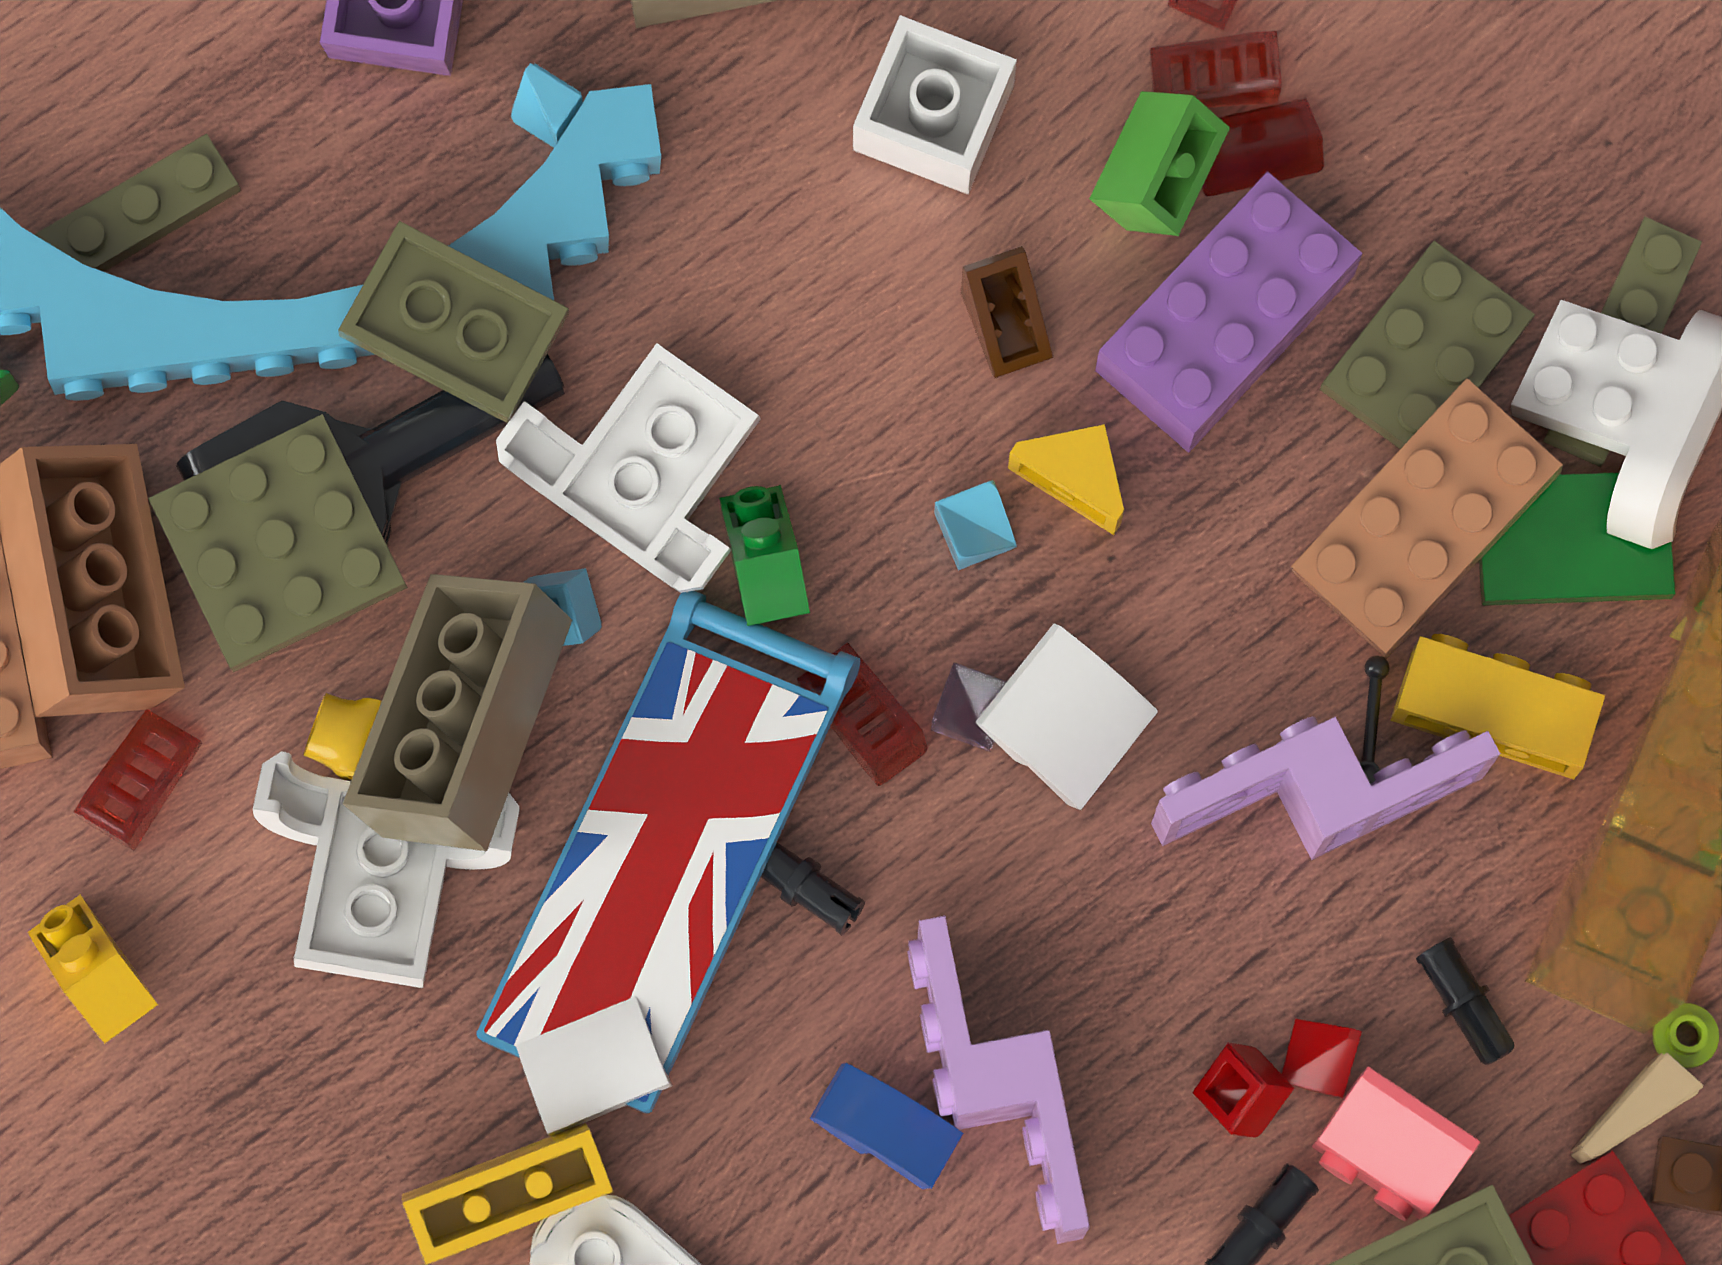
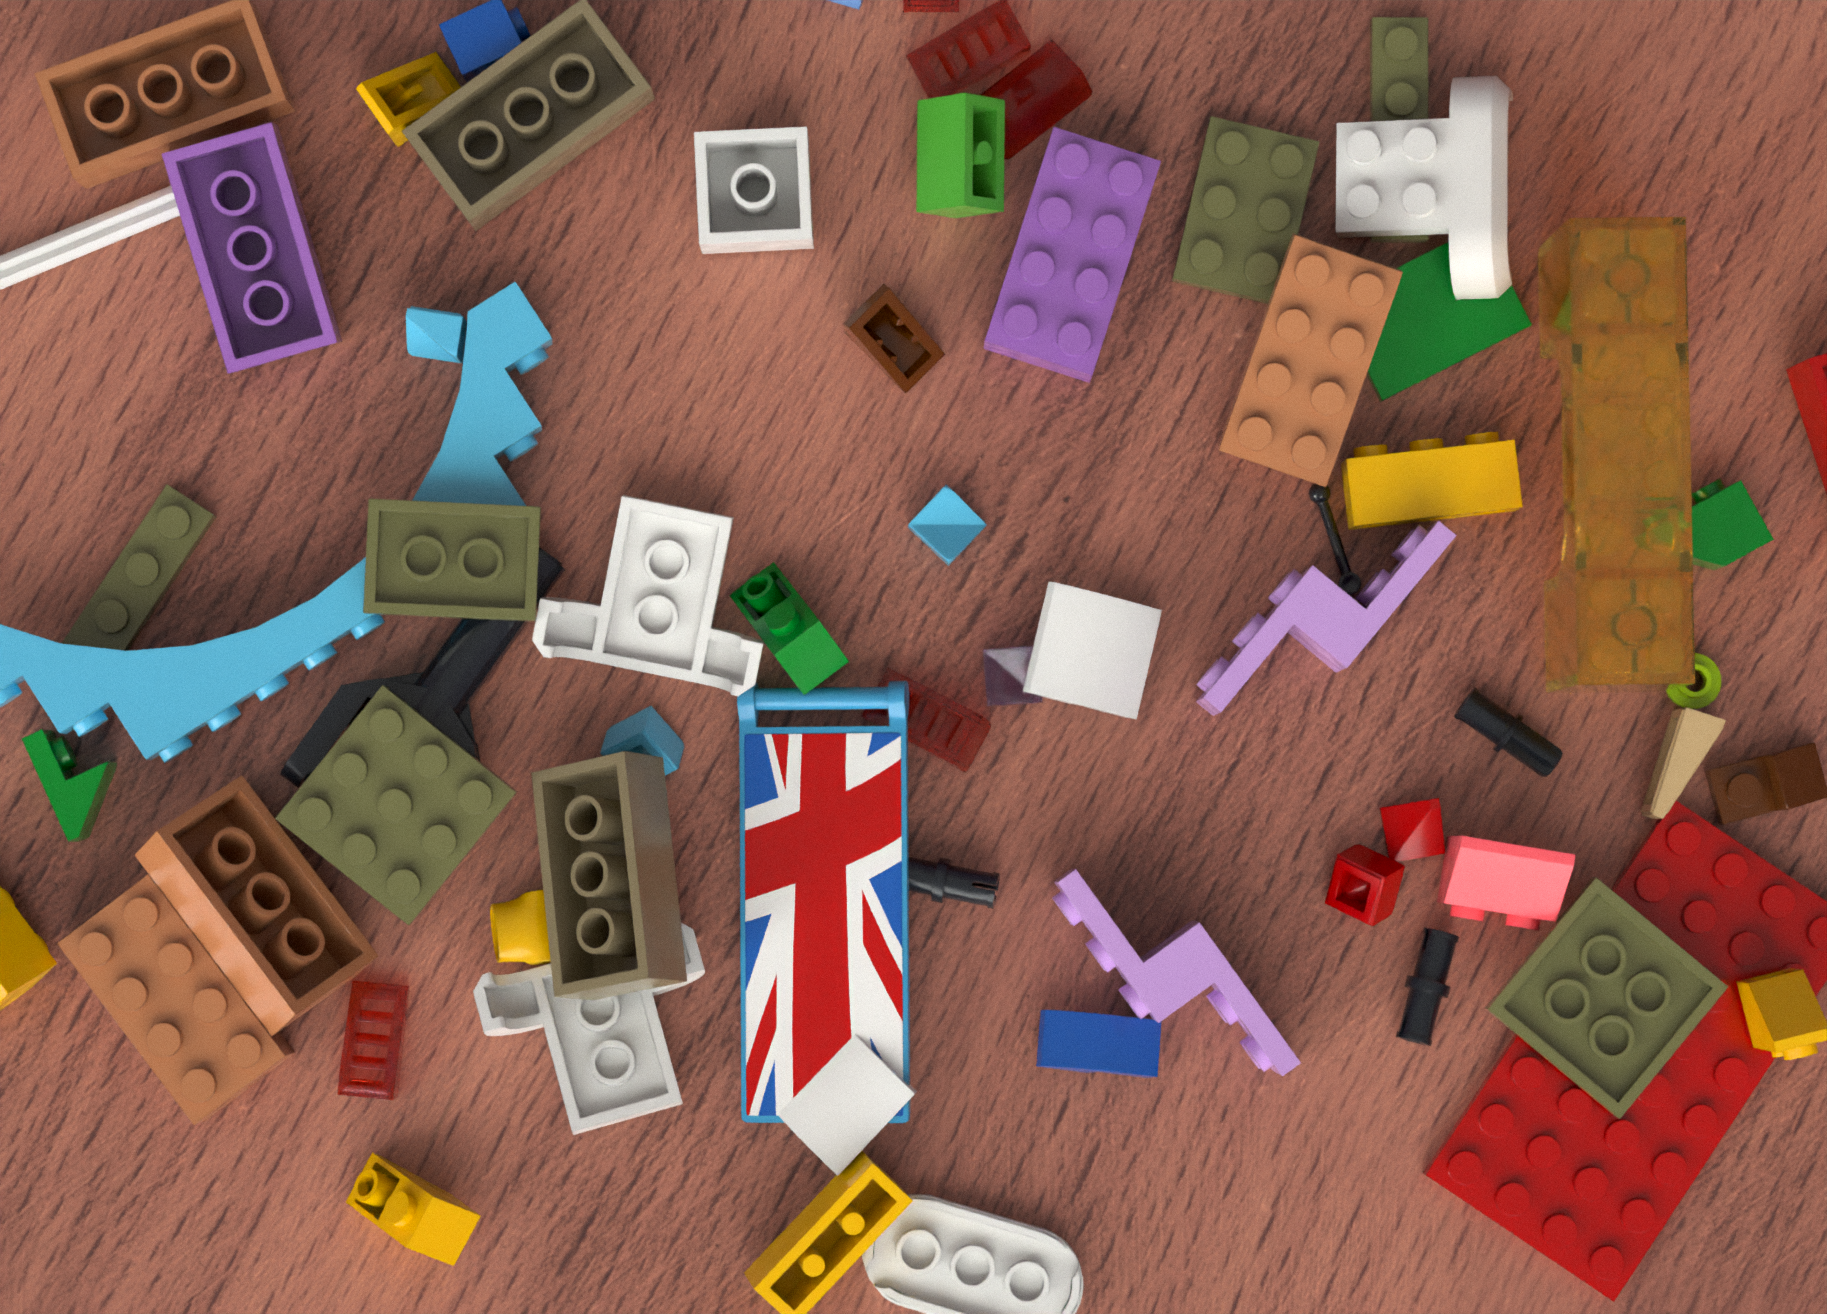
camera: 25 degrees left, 10 degrees up
yellow slope [1008,424,1124,535] -> none

